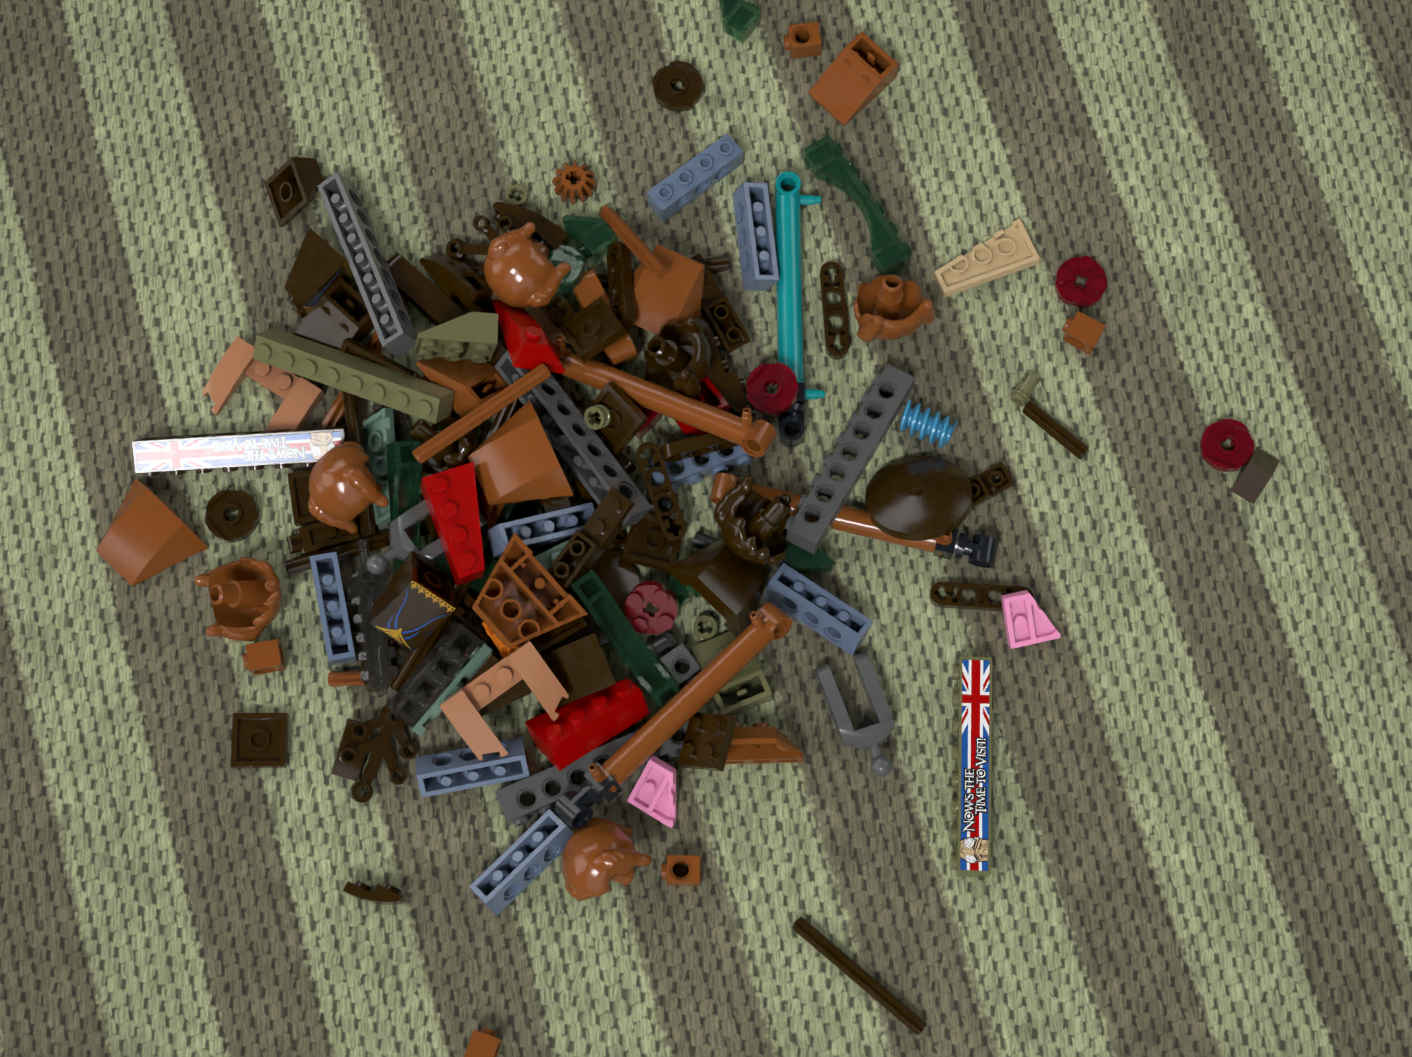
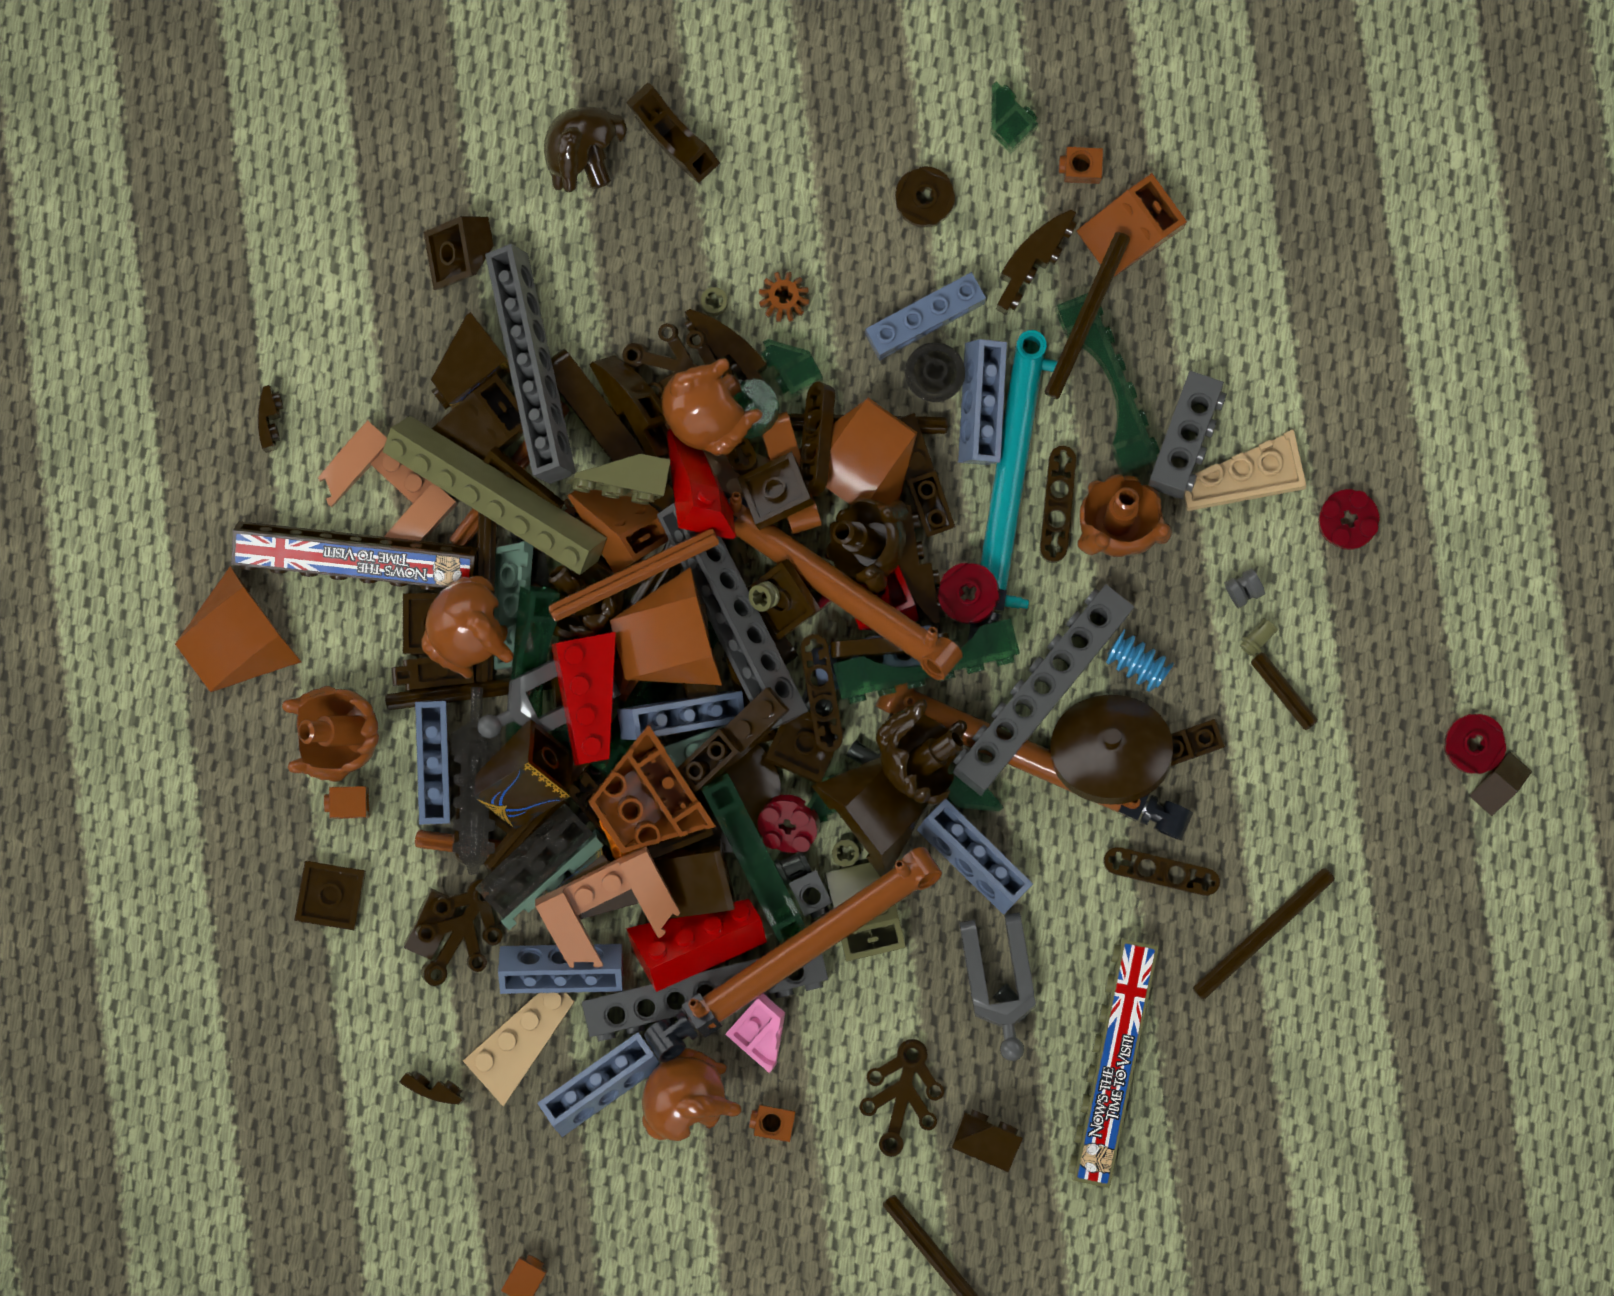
camera: 10 degrees right, 10 degrees up
dark brown plate [205,489,260,543] -> none
dark orange axle [599,205,667,279] -> none
dark brown plate [677,713,737,772] -> none
dark orange wedge [726,722,803,764] -> none
bright pink wing [1001,590,1061,649] -> none
dark orange brick [1062,311,1106,355] -> none
none -> dark brown slope [258,385,284,453]
none -> tan wing [463,992,575,1107]
none -> dark brown piece [544,106,627,193]
none -> dark brown arch [626,82,720,183]
none -> clear green arch [833,618,1020,705]
none -> dark brown plant [859,1039,944,1157]
none -> clear smoke cone [905,342,965,402]
none -> dark brown slope [949,1109,1023,1173]
none -> dark brown slope [996,210,1078,315]
none -> dark brown axle [1044,232,1130,399]
none -> dark grey brick [1149,370,1227,500]
none -> dark brown axle [1193,868,1335,999]
none -> dark grey wheel [1224,568,1265,609]

